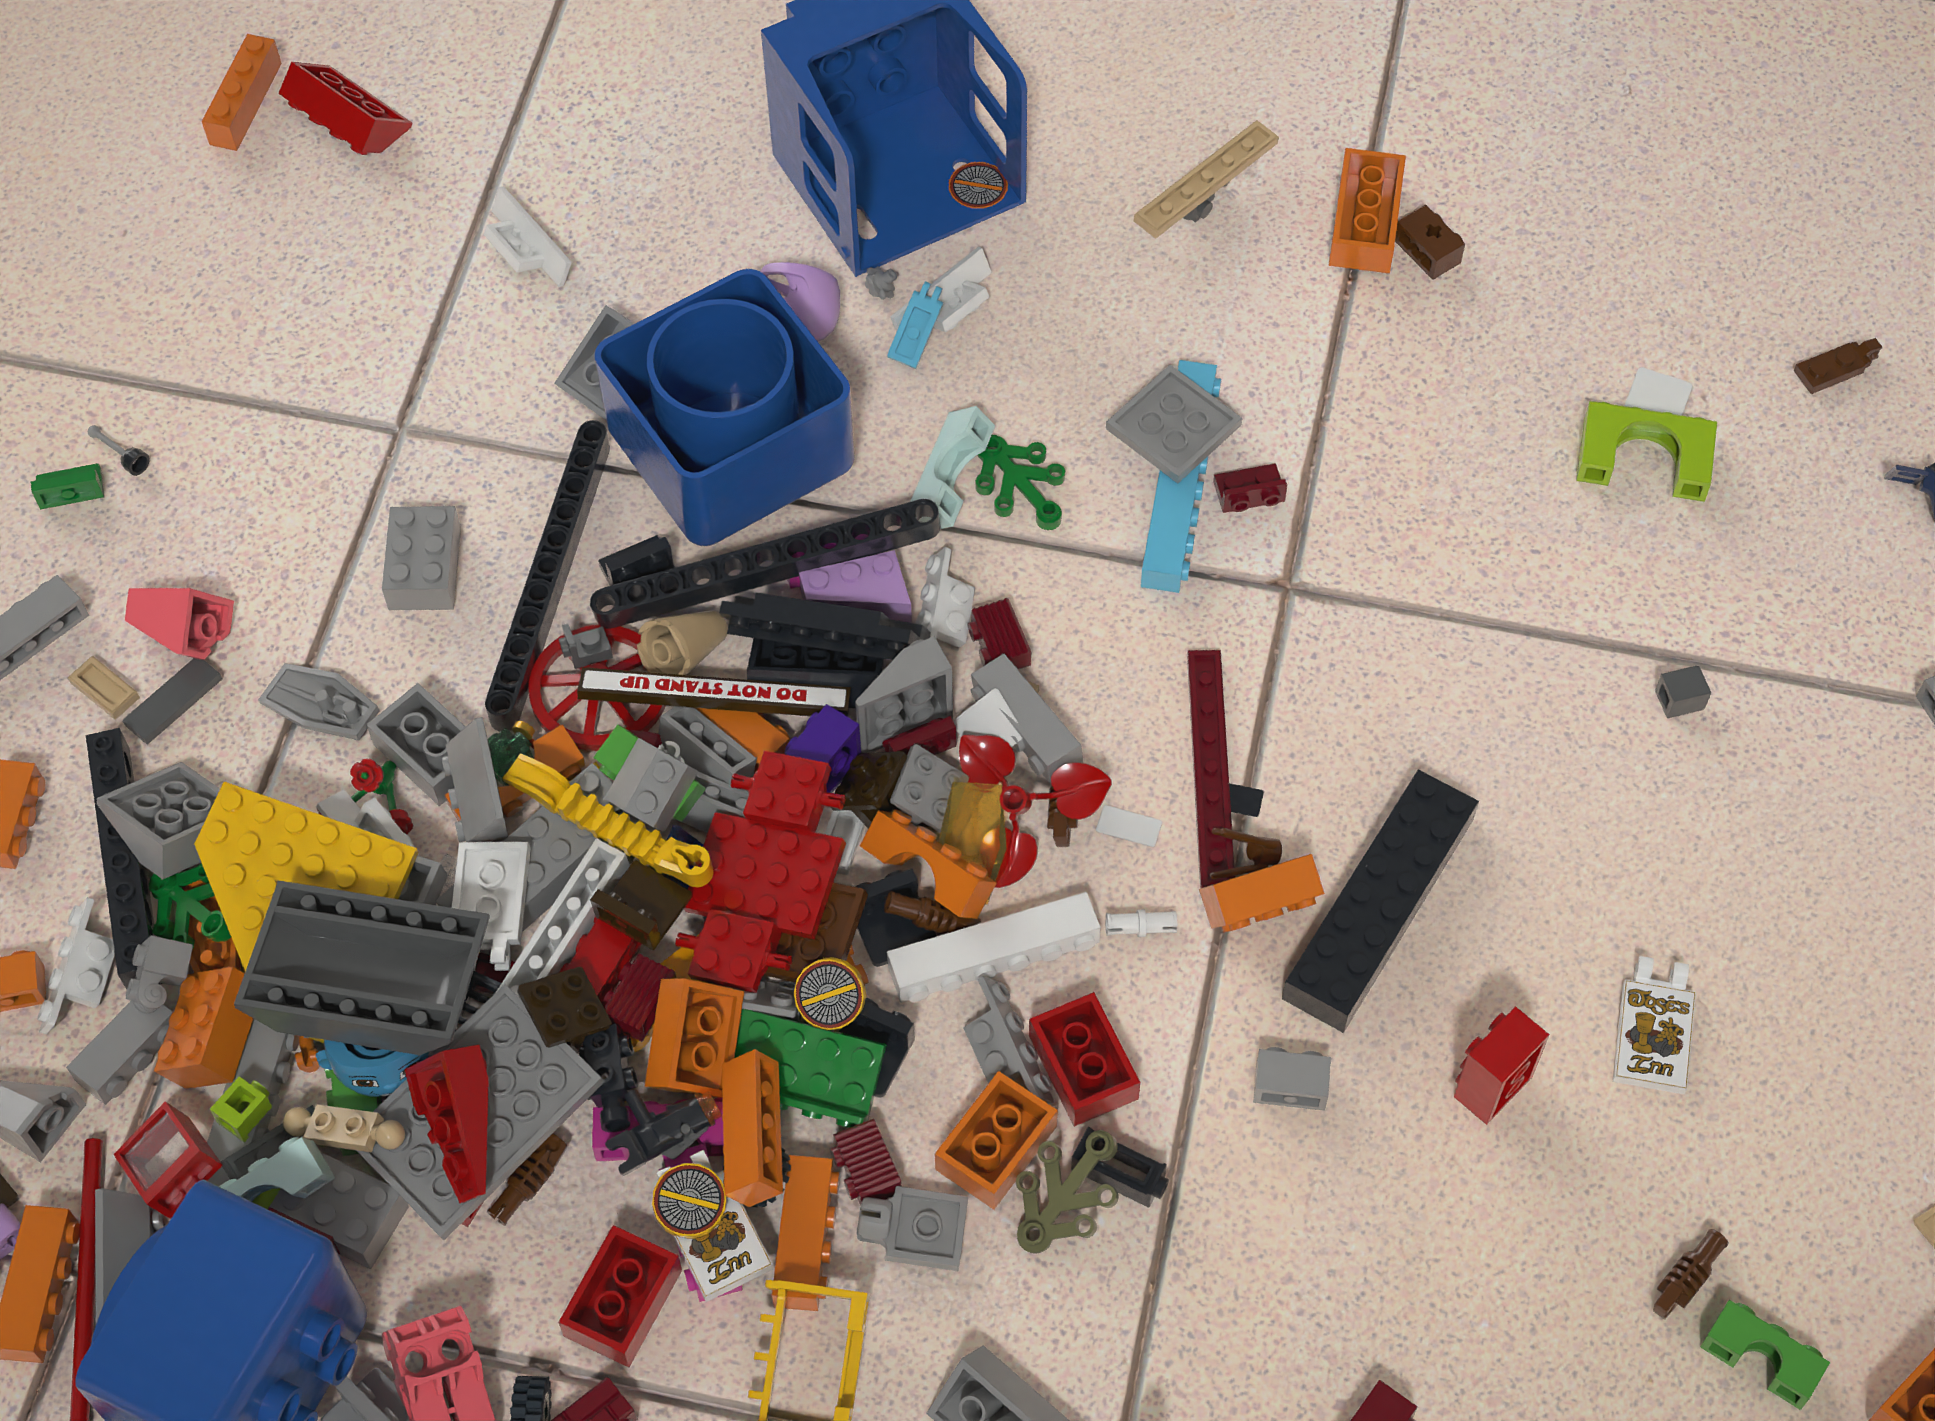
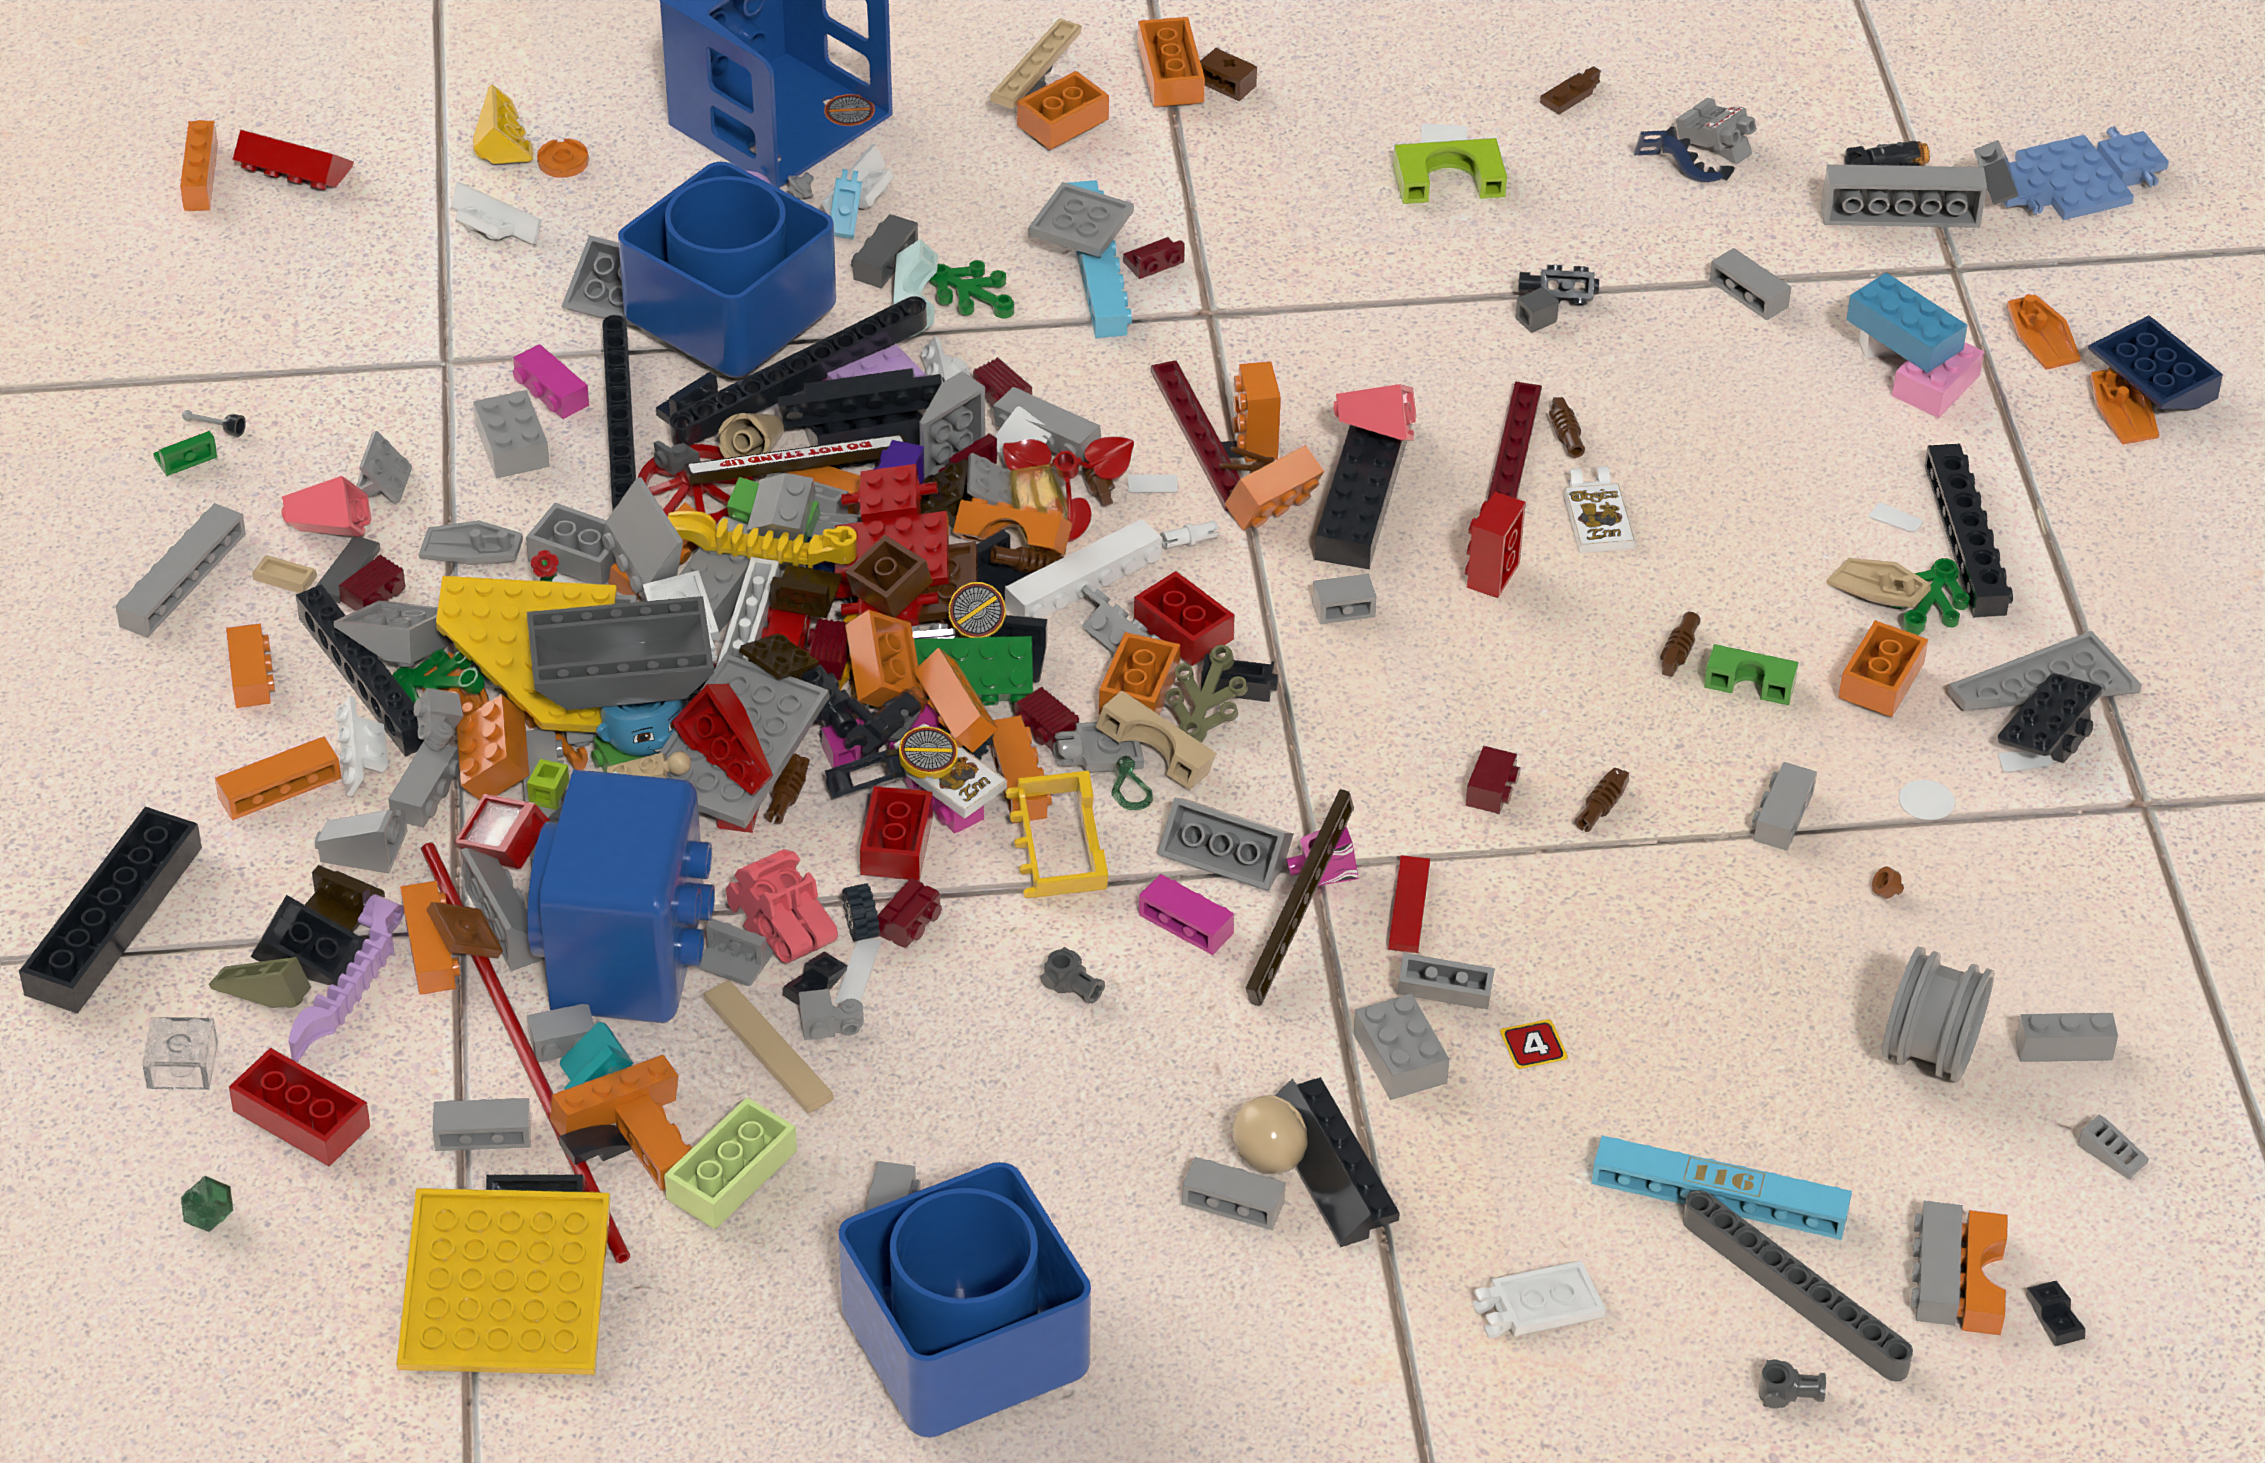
camera: 20 degrees left, 15 degrees down
none -> dark red brick [339,554,406,611]
none -> light grey bracket [356,431,412,504]
none -> dark orange tile [426,902,503,958]
none -> yellow wedge [473,84,533,164]
none -> dark pink brick [513,344,589,419]
none -> orange tile [537,138,589,178]
none -> black window [825,748,907,799]
none -> reddish brown brick [846,535,933,618]
none -> dark grey brick [851,214,918,289]
none -> orange brick [1017,71,1109,150]
none -> tan arch [1096,691,1217,790]
none -> clear green piece [1111,755,1153,810]
none -> orange brick [1232,361,1281,462]
none -> coral slope [1333,384,1417,441]
none -> dark red tile [1487,381,1542,501]
none -> black brick [1518,265,1599,305]
none -> reddish brown hinge [1549,397,1585,458]

